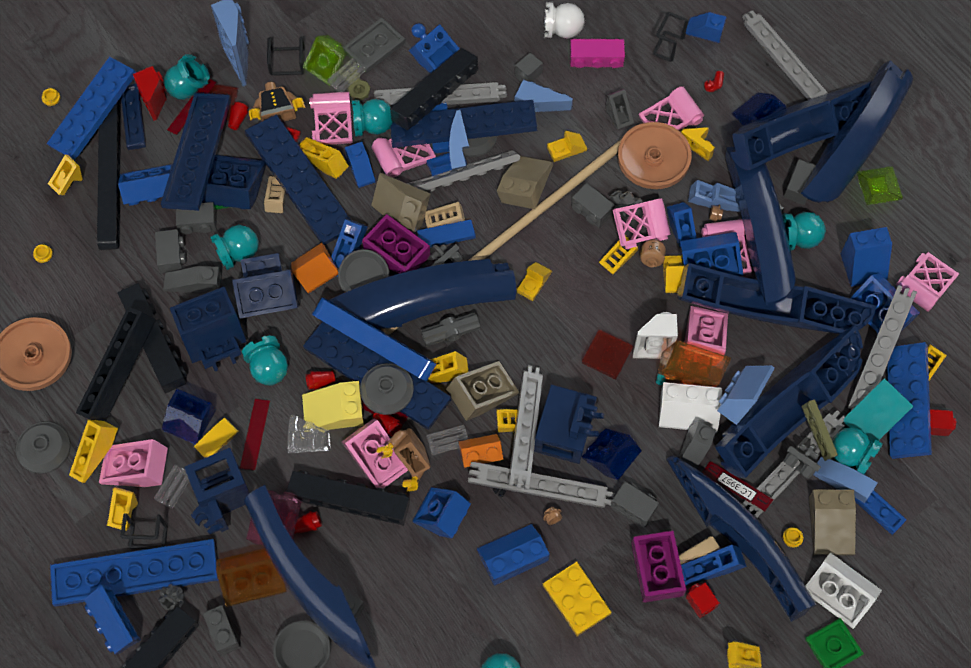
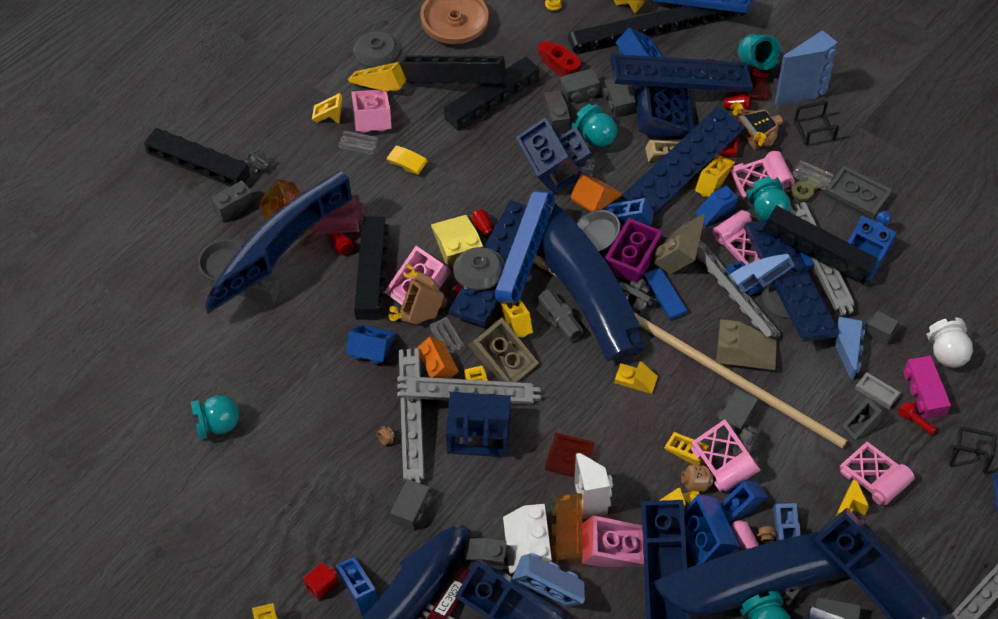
camera: 80 degrees right, 10 degrees down
blue plate [50,539,219,607] -> none
blue slope [84,586,141,654] -> none
dark blue tile [121,84,146,150] -> none
black piece [121,513,168,549] -> none
red slope [133,66,166,121] -> none
clear blue slope [162,389,215,445] -> none
dark blue piece [170,287,247,372] -> none
dark blue piece [184,448,250,534] -> none
dark red sticker [240,399,270,470] -> none
teal tile [242,335,288,386] -> none
clear slope [288,415,330,453] -> none
clear neon green slope [303,35,345,86] -> none
red cone [373,413,402,437] -> none
tan slope [425,202,465,228] -> none
blue slope [477,524,550,585] -> none
yellow plate [543,562,612,636] -> none
yellow slope [547,131,587,162] -> none
clear blue slope [582,428,642,480] -> none
nougat dish [618,122,692,189] -> none
magenta brick [631,531,686,603] -> none
tan slope [679,536,720,565] -> none
red arm [704,71,724,92] -> none
clear blue slope [732,93,786,126] -> none
none -> red piece [538,41,581,77]
none -> light grey tile [855,372,901,409]
none -> red piece [898,401,936,435]

